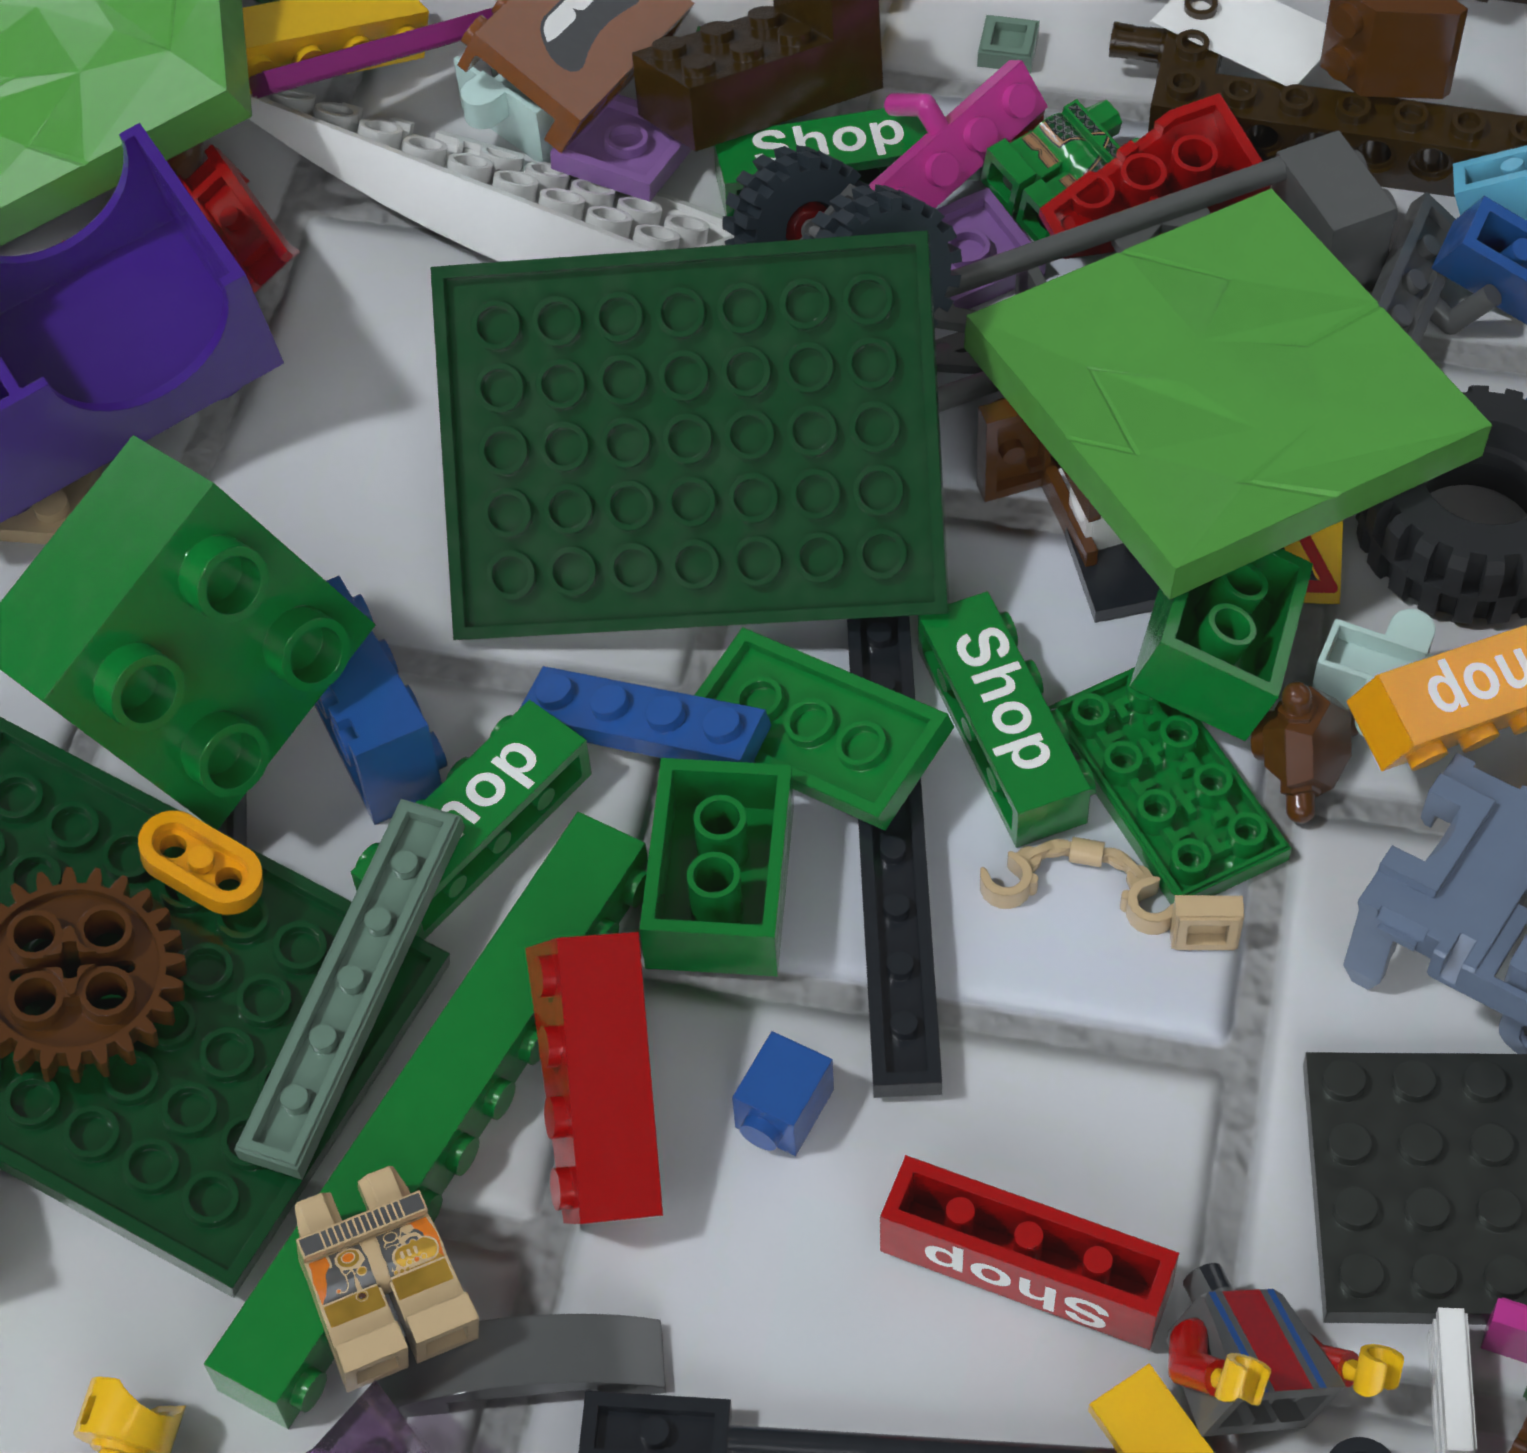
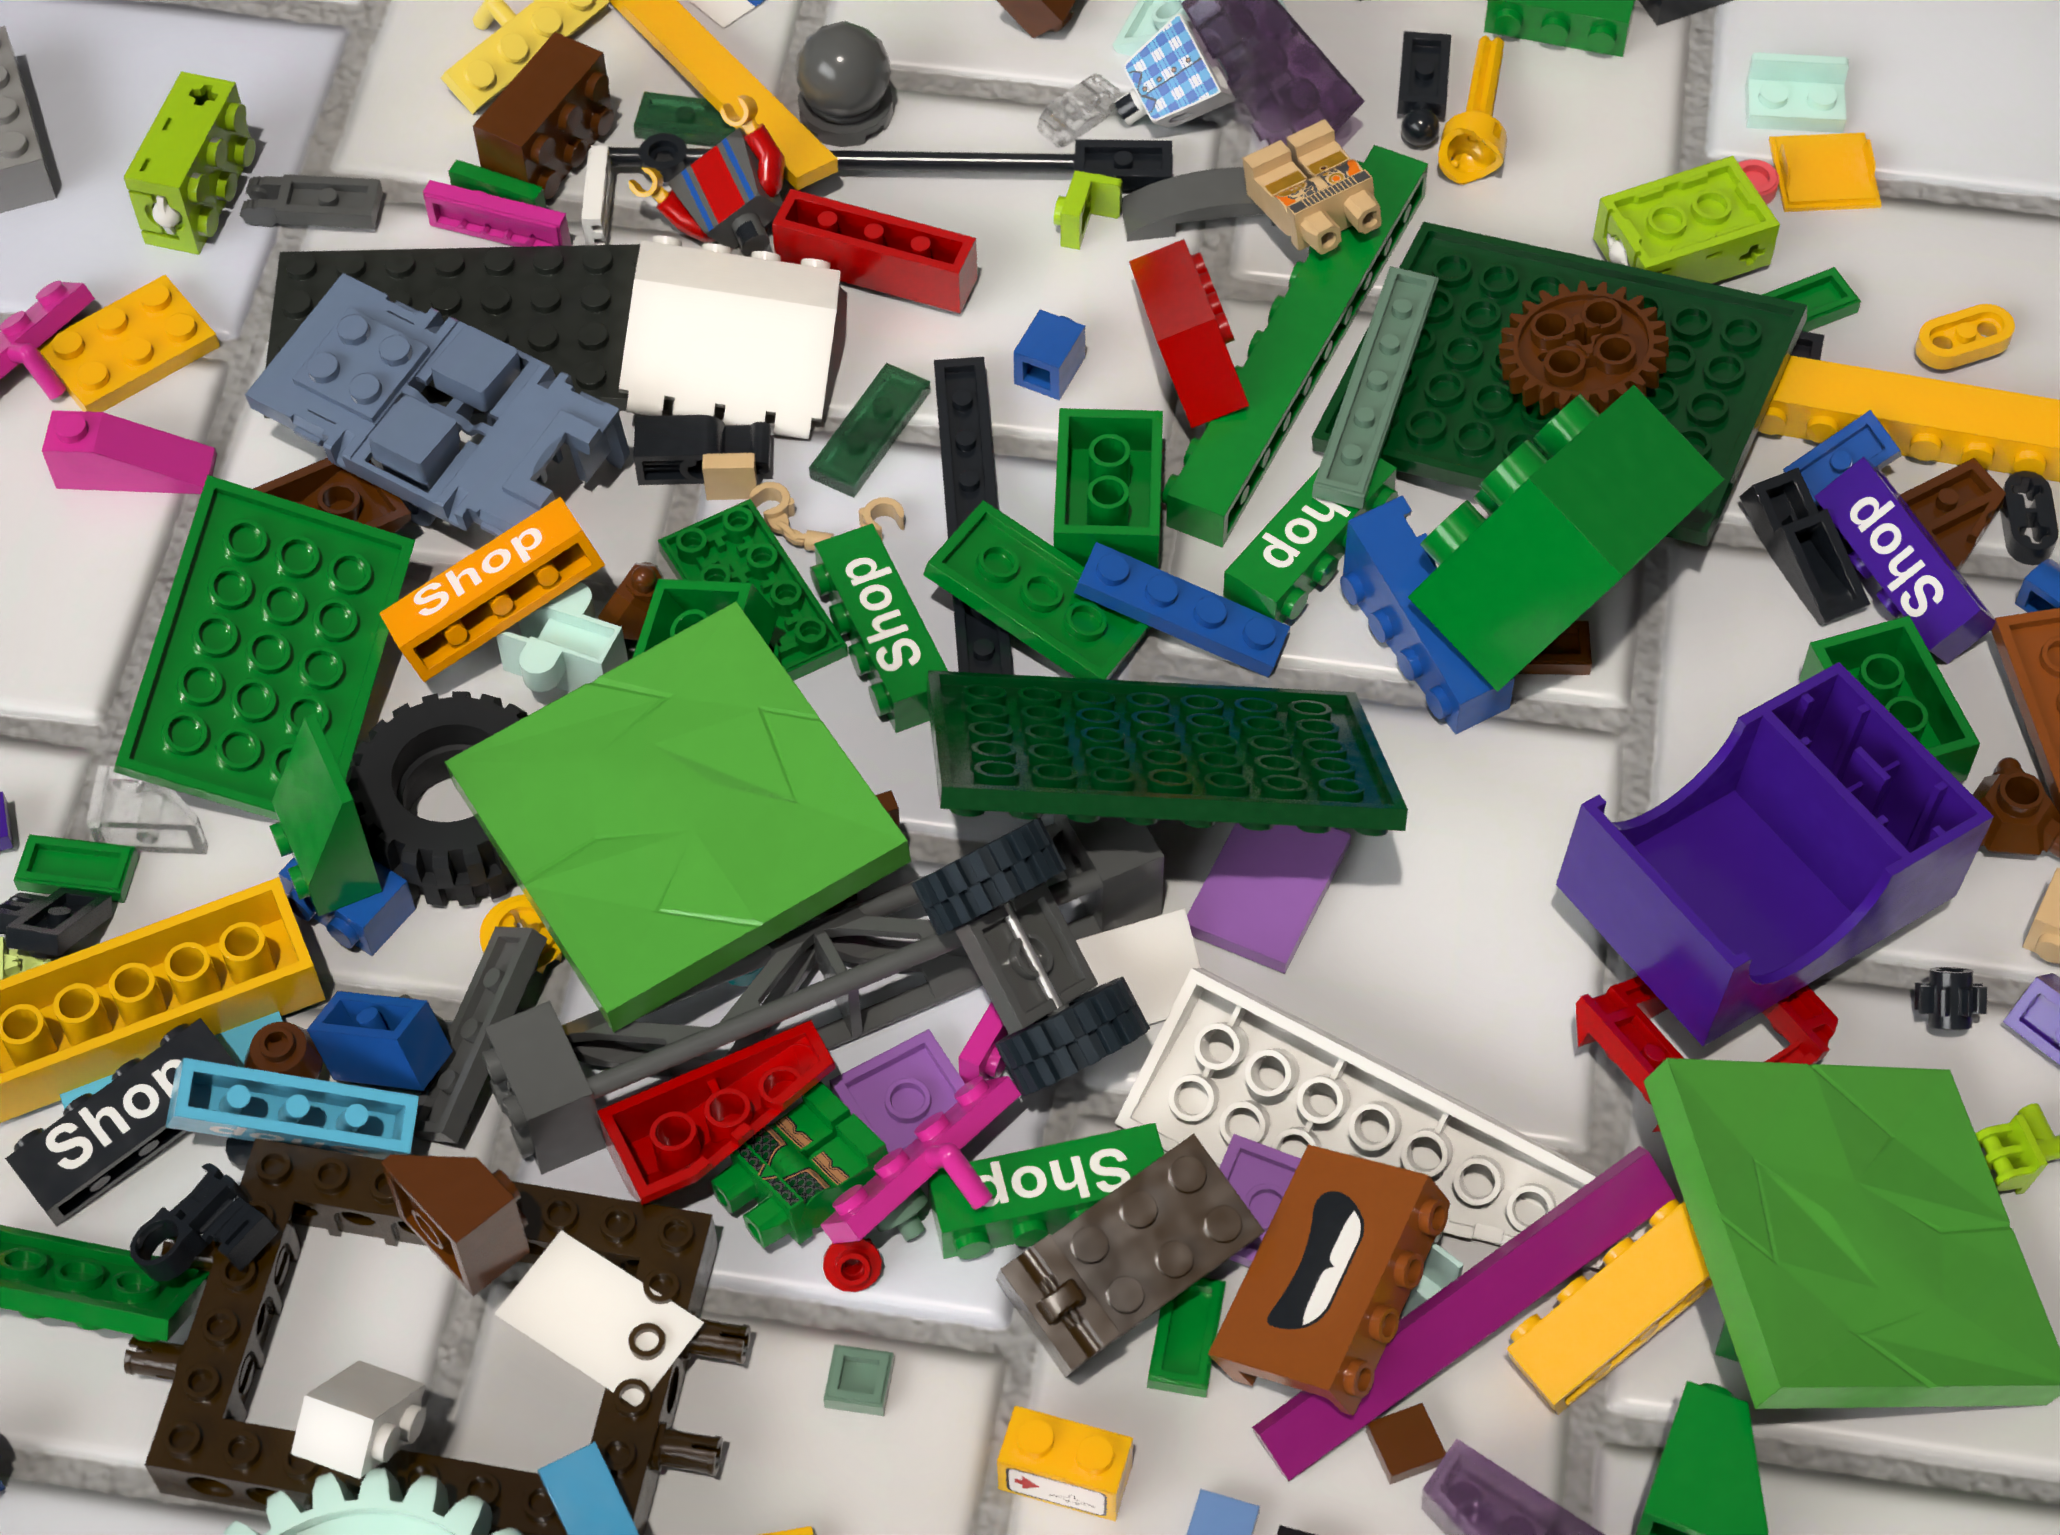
camera: 175 degrees right, 0 degrees up
light orange plate [138,811,263,915] -> none
none -> white hinge [619,236,840,439]
none -> black piece [633,415,771,485]
none -> clear green tile [809,363,930,498]
none -> lime bracket [1053,170,1122,250]

